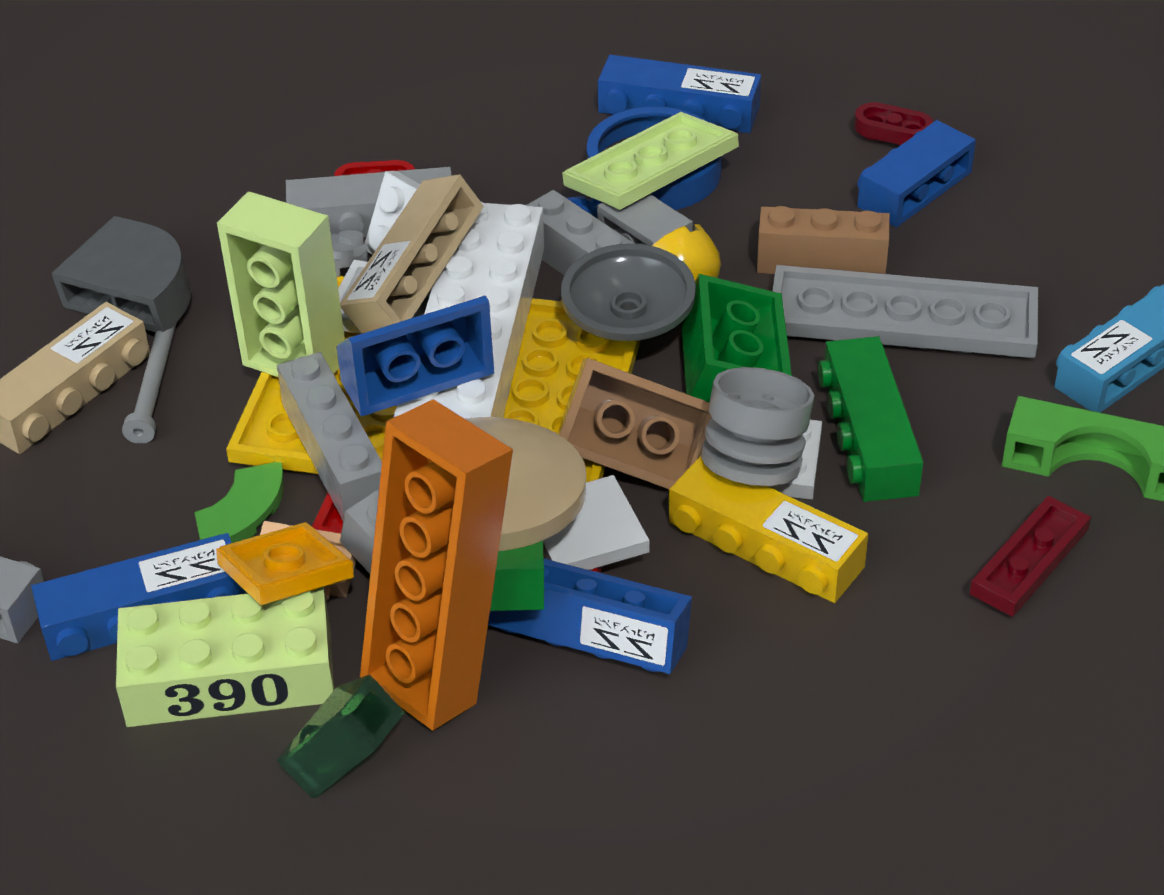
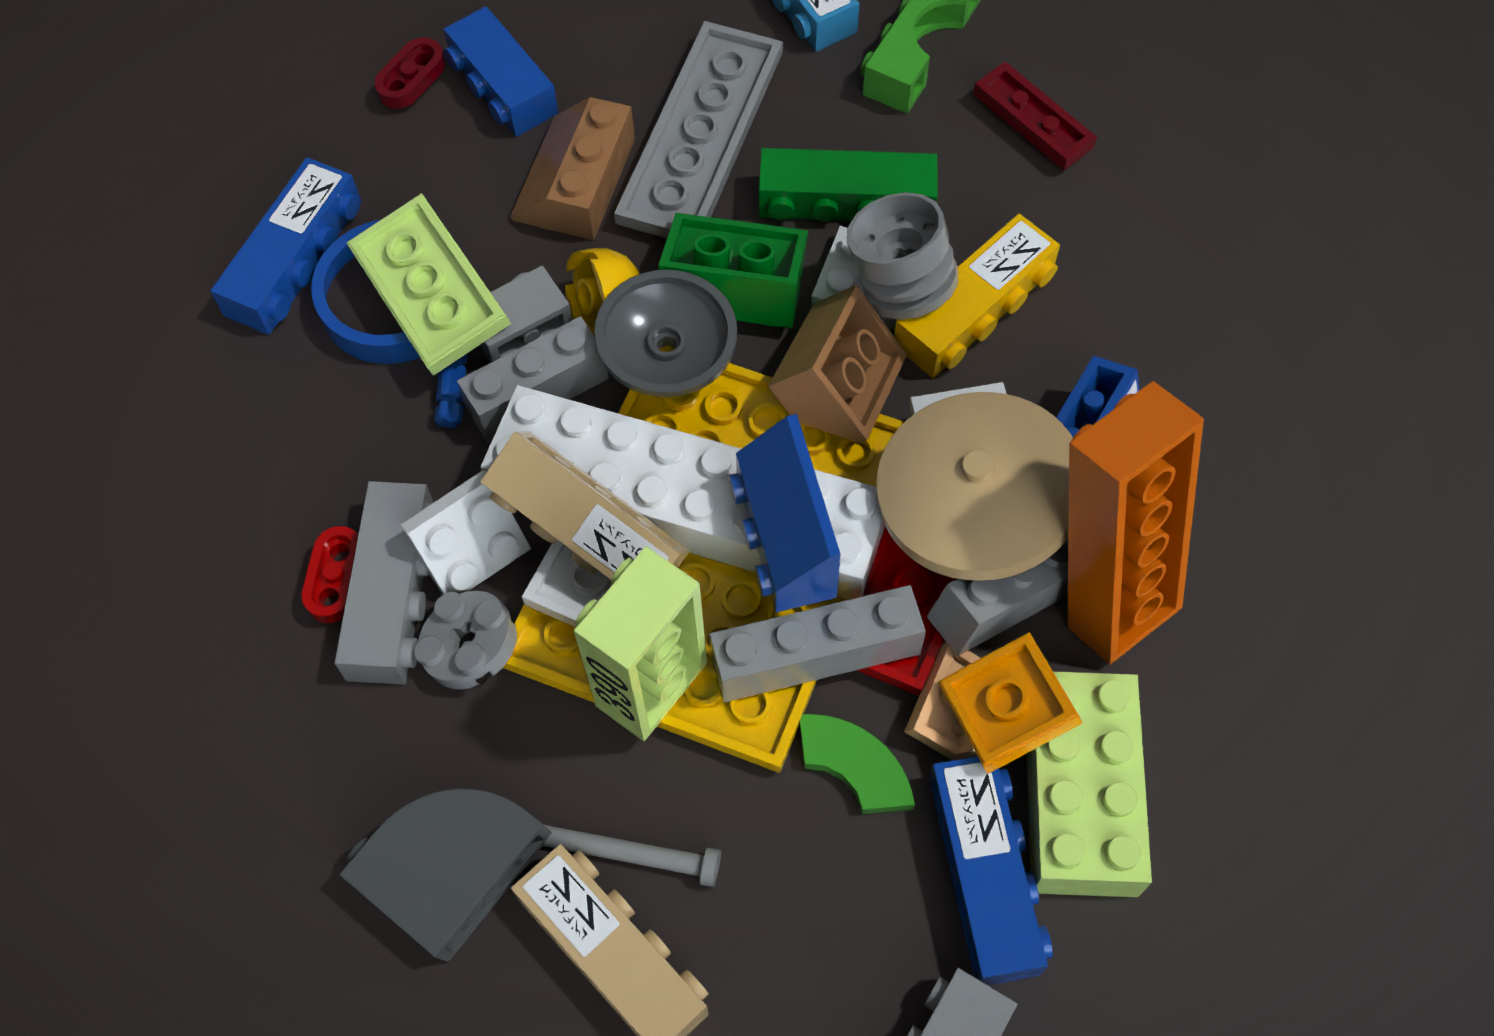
camera: 80 degrees left, 20 degrees up
clear green slope [276,675,405,798] -> none

